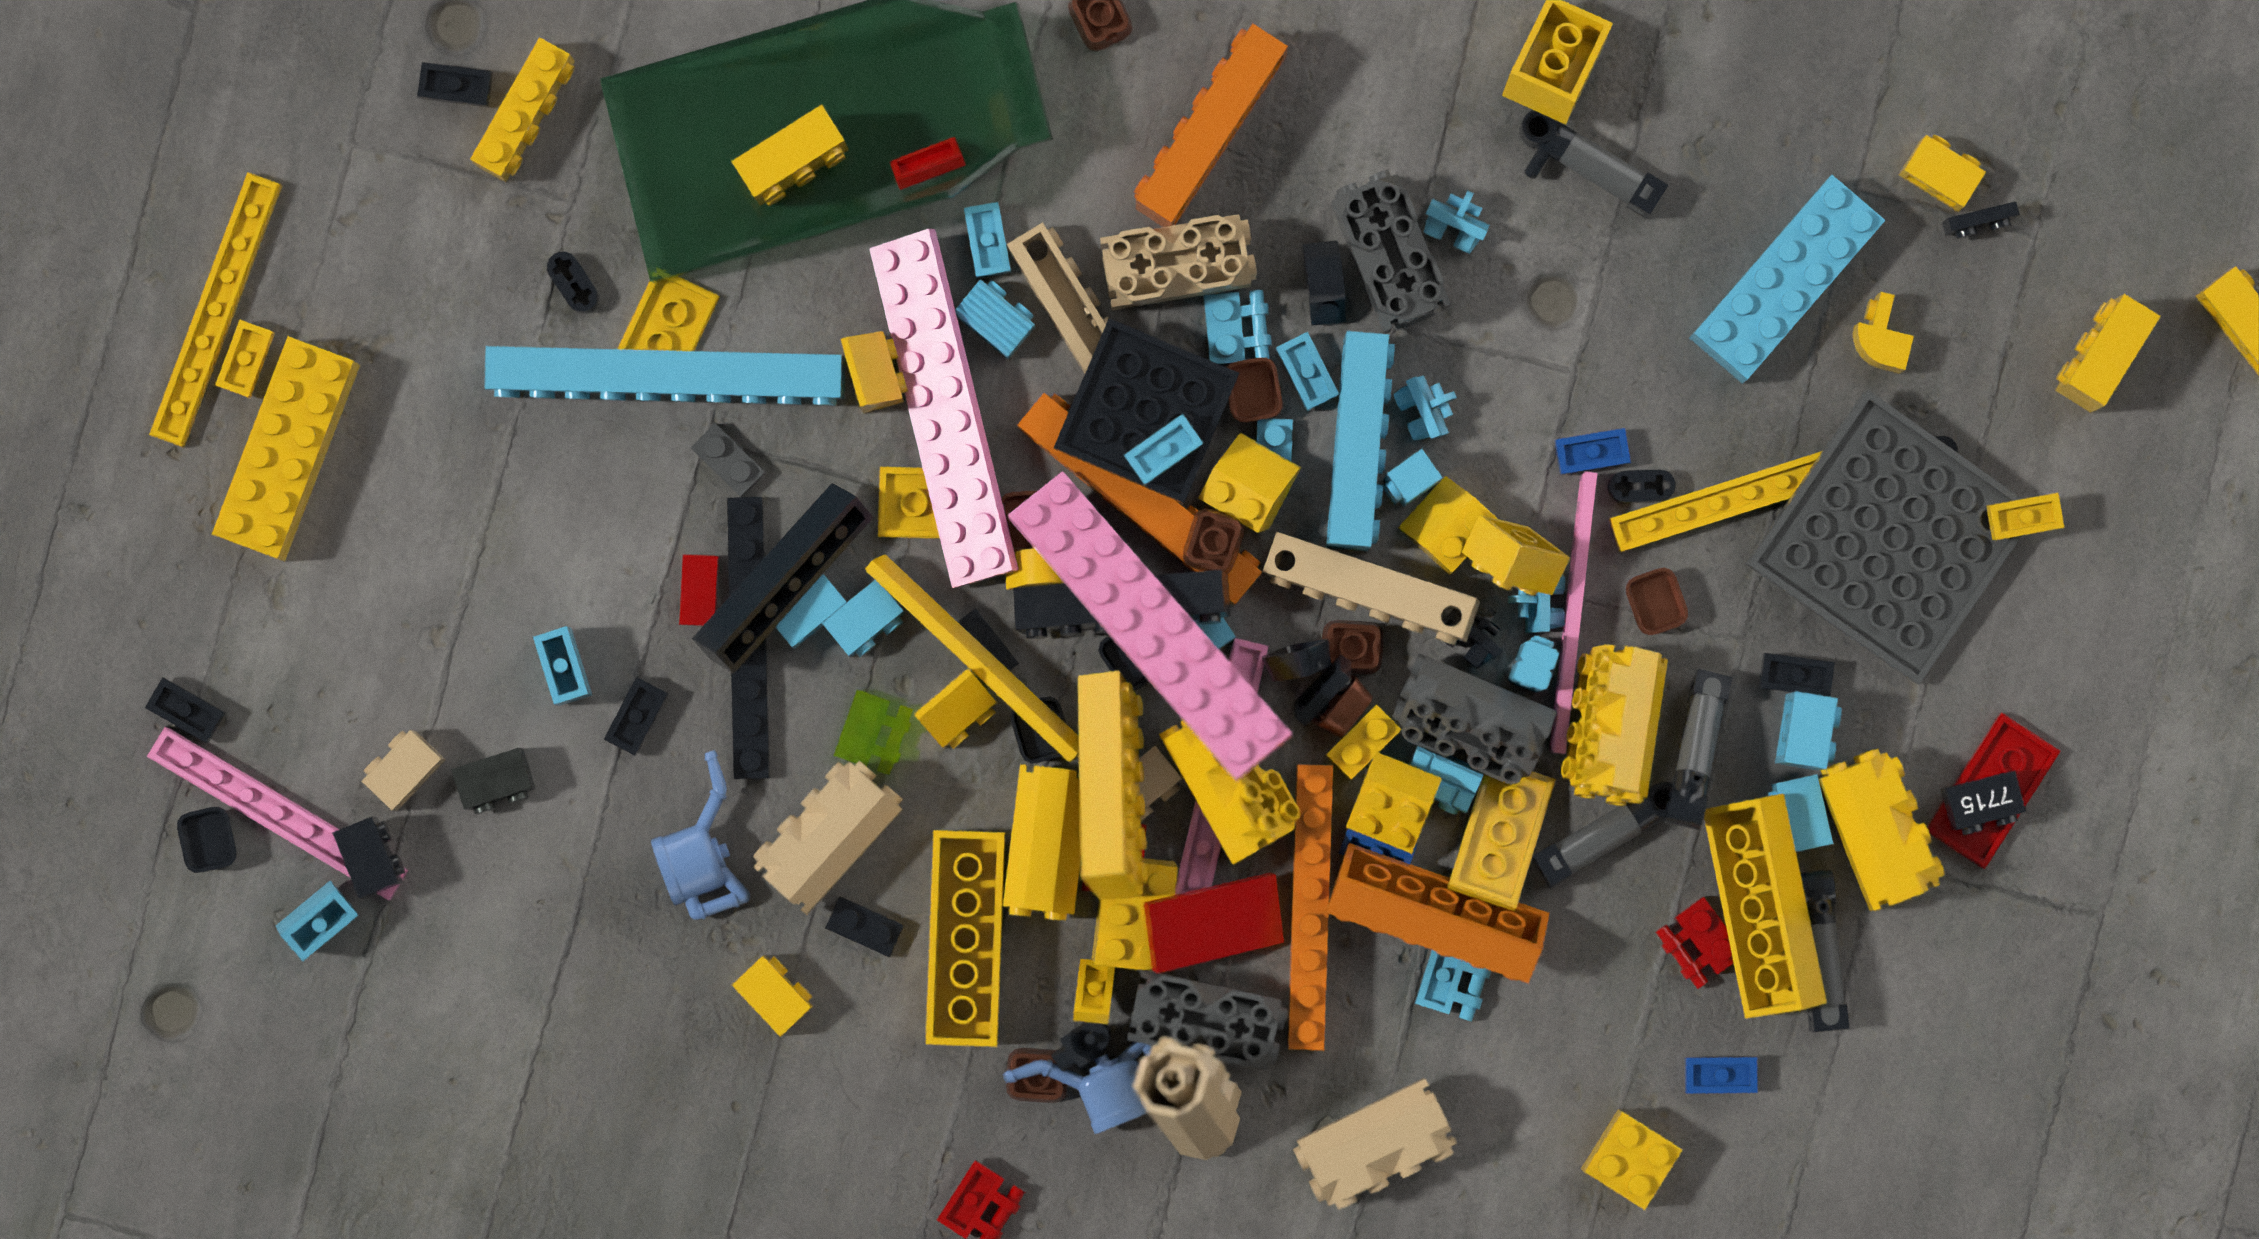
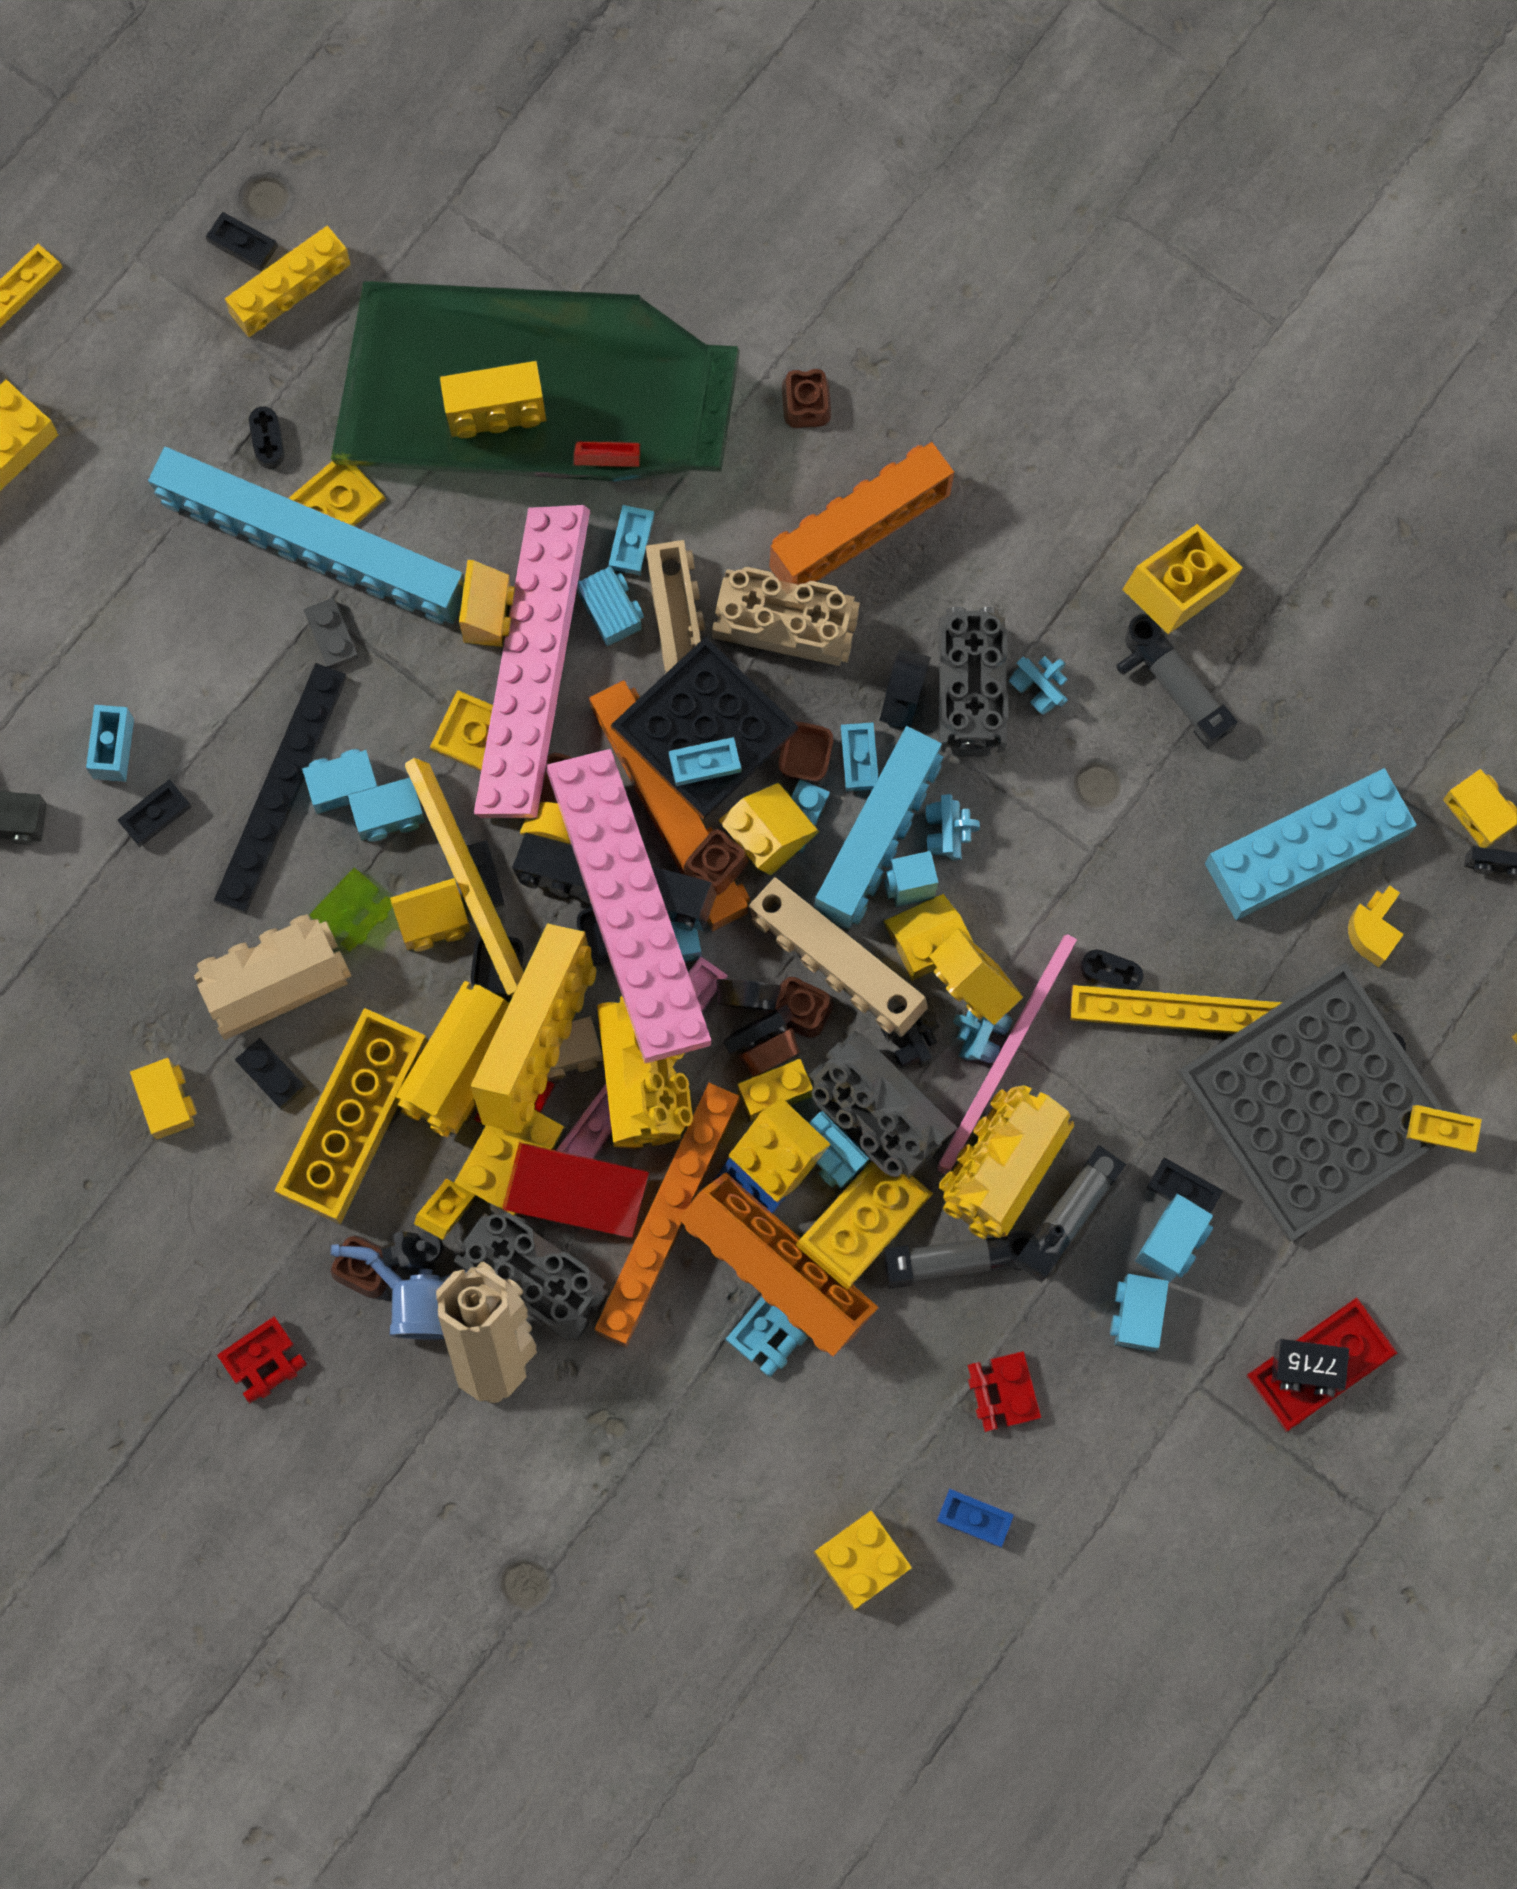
camera: 20 degrees right, 10 degrees down
medium blue piece [651,750,750,920] -> none
red tile [679,554,719,626] -> none
black brick [692,483,874,674] -> none
medium azure plate [1204,290,1272,365] -> none
tan brick [1293,1078,1457,1210] -> none
medium azure brick [1508,636,1559,693] -> none
blue plate [1554,428,1631,475] -> none
copper piece [1625,567,1688,635] -> none
yellow brick [1704,793,1827,1019] -> none
piece [1800,870,1850,1032] -> none
yellow brick [1818,748,1945,911] -> none

